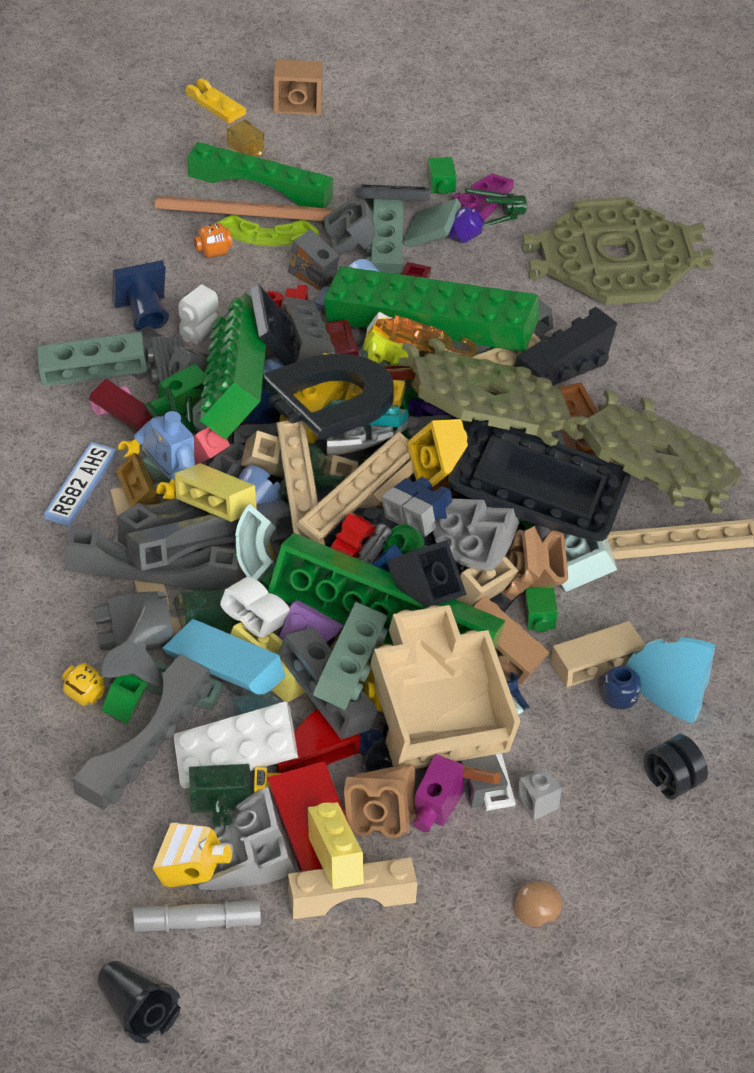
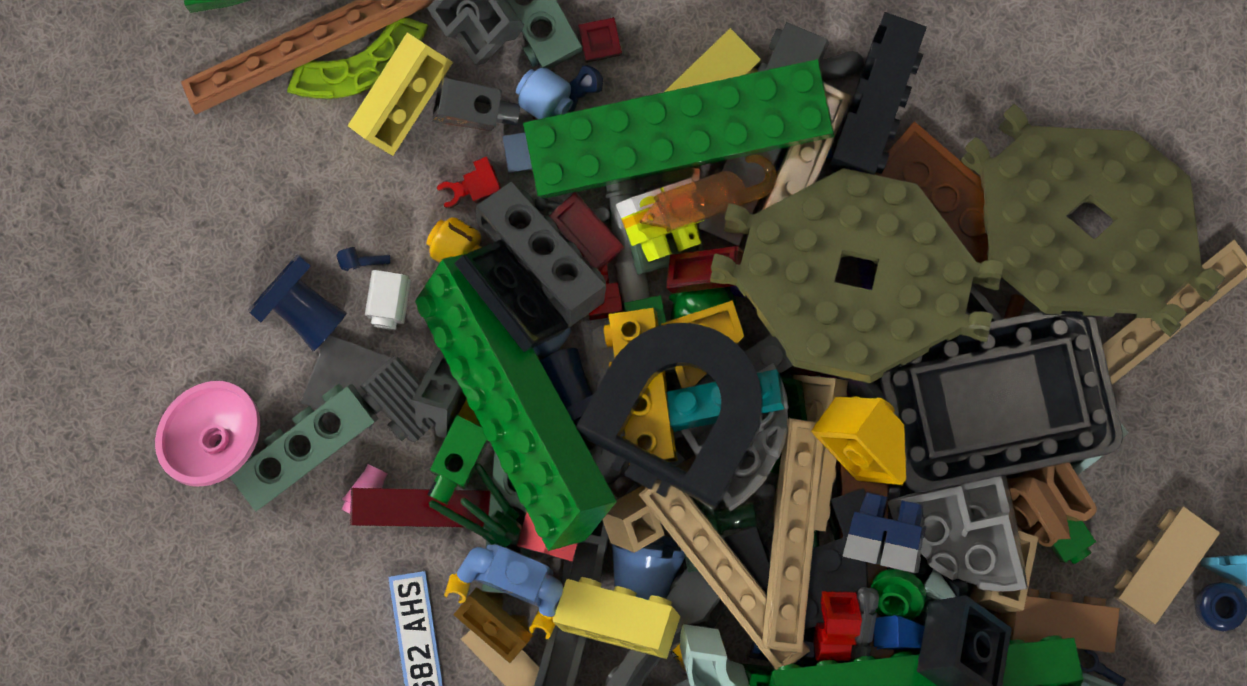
camera: 30 degrees left, 40 degrees up
orange head [194,223,232,258] -> none
none -> bright pink dish [155,381,260,487]
none -> light yellow brick [348,32,453,156]

